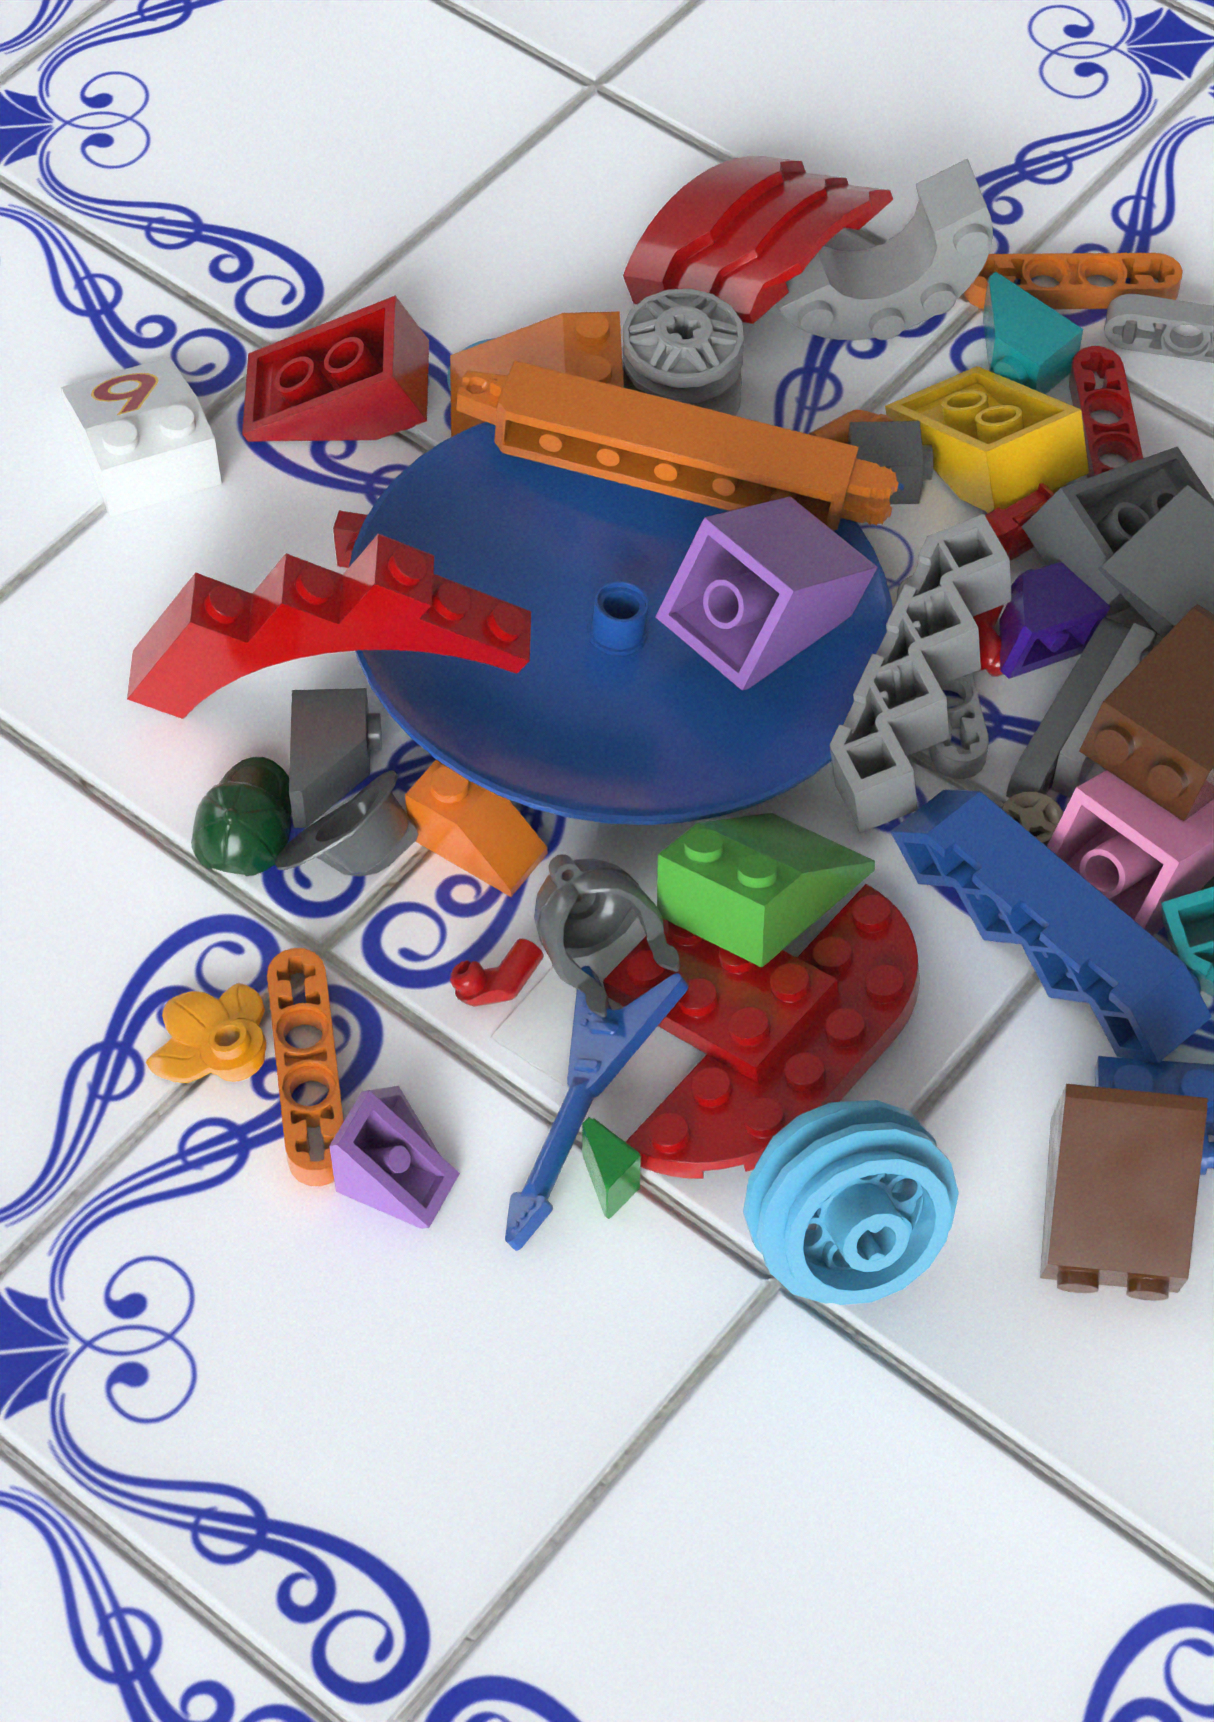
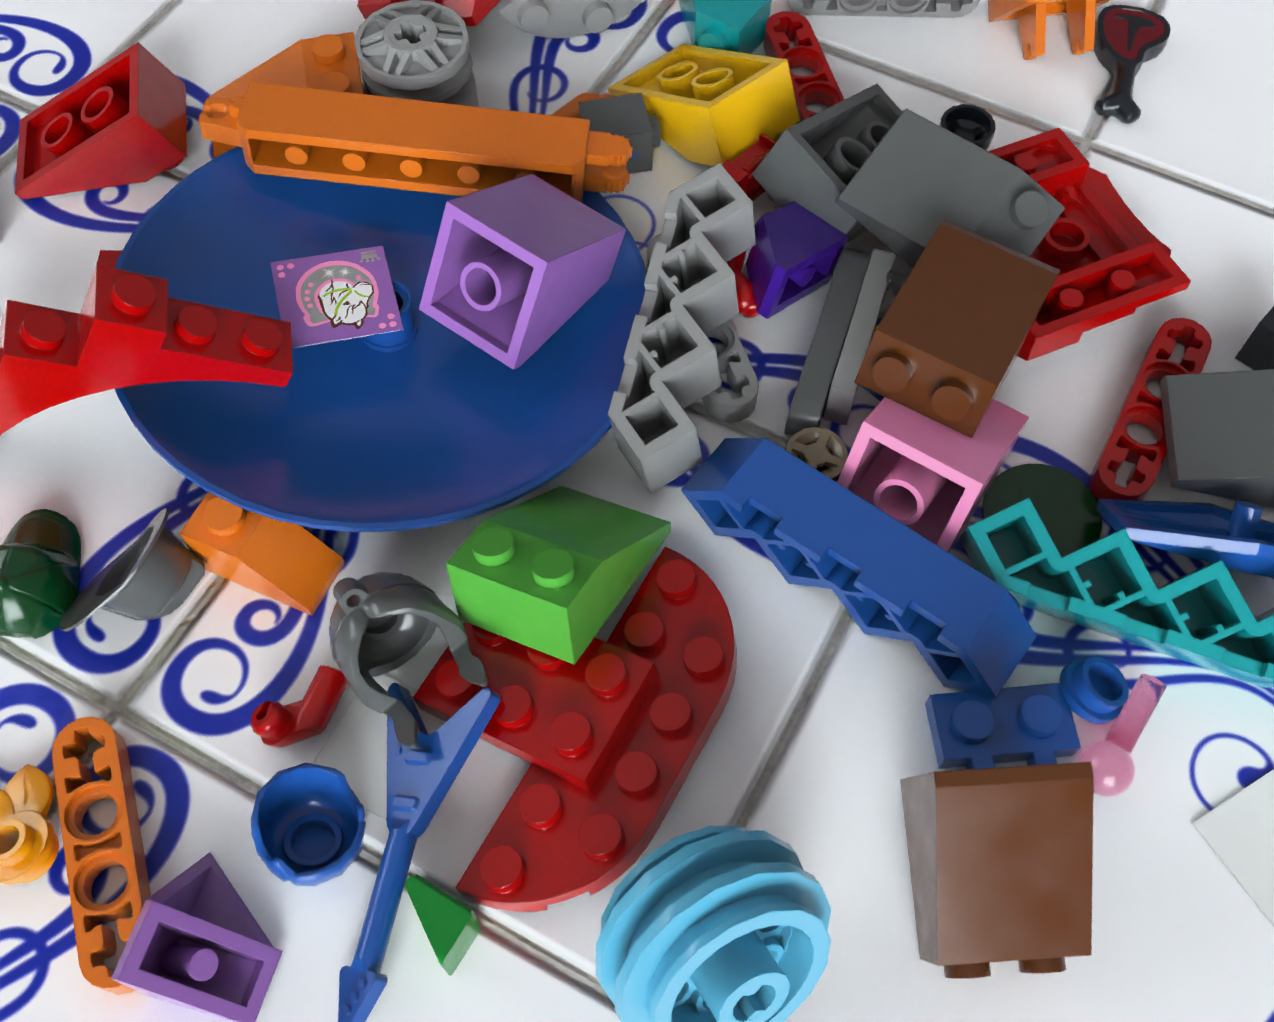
camera: 10 degrees left, 5 degrees up
dark grey slope [289,688,382,828] -> none
none -> blue hair [251,763,366,886]
none -> sticker [270,246,404,348]

